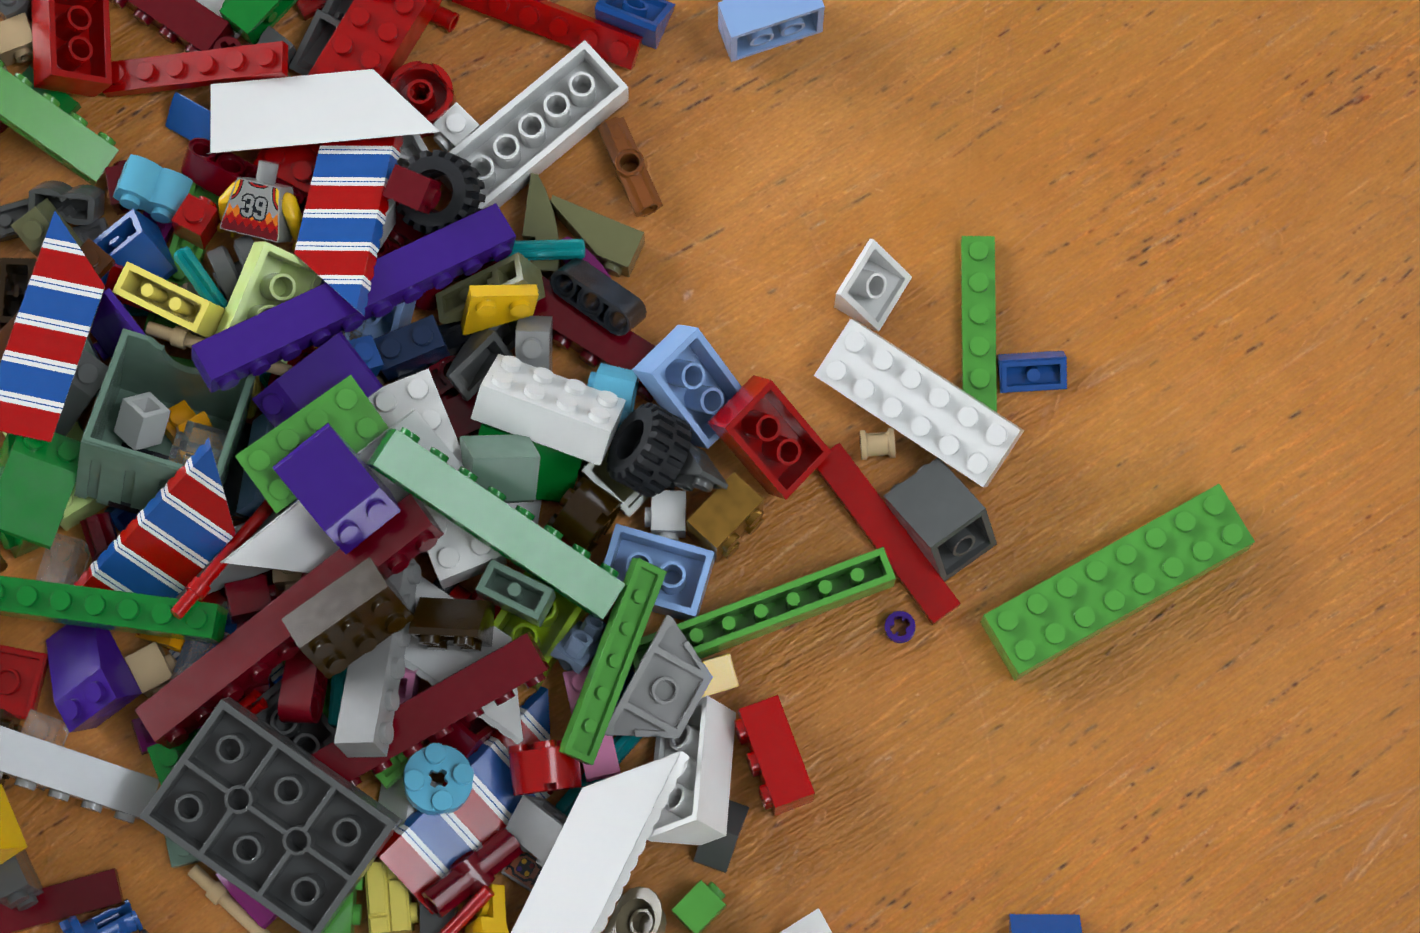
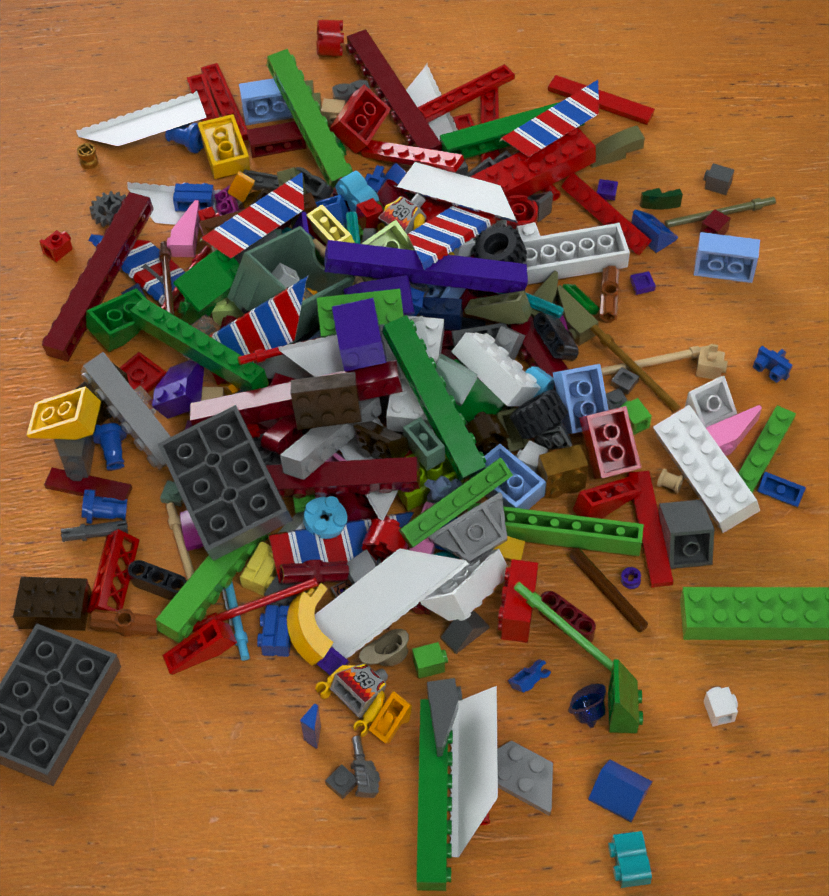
camera: 30 degrees right, 20 degrees down
dark red brick [382,164,442,214] -> none
yellow wing [461,284,539,335] -> none
none -> blue piece [92,423,127,470]
none -> blue plate [365,165,385,194]
none -> blue plate [508,659,551,693]
none -> bright green bar [513,582,613,672]
none -> dark grey slope [528,191,553,222]
none -> dark red beam [539,591,596,642]
none -> green tile [562,284,600,315]
none -> clear blue piece [568,683,606,728]
none -> reddish brown axle [570,548,648,632]
none -> red slope [572,477,642,519]
none -> pearl gold bar [590,324,681,413]
none -> tan bar [601,345,710,376]
none -> dark grey plate [606,388,628,410]
none -> green slope [608,659,643,733]
none -> flat silver plate [610,367,639,395]
none -> bright green brick [620,398,652,435]
none -> dark purple plate [630,271,656,295]
none -> tan brick [696,344,728,379]
none -> white brick [703,687,738,727]
none -> bright pink slope [706,405,762,456]
none -> blue hips [753,346,793,383]

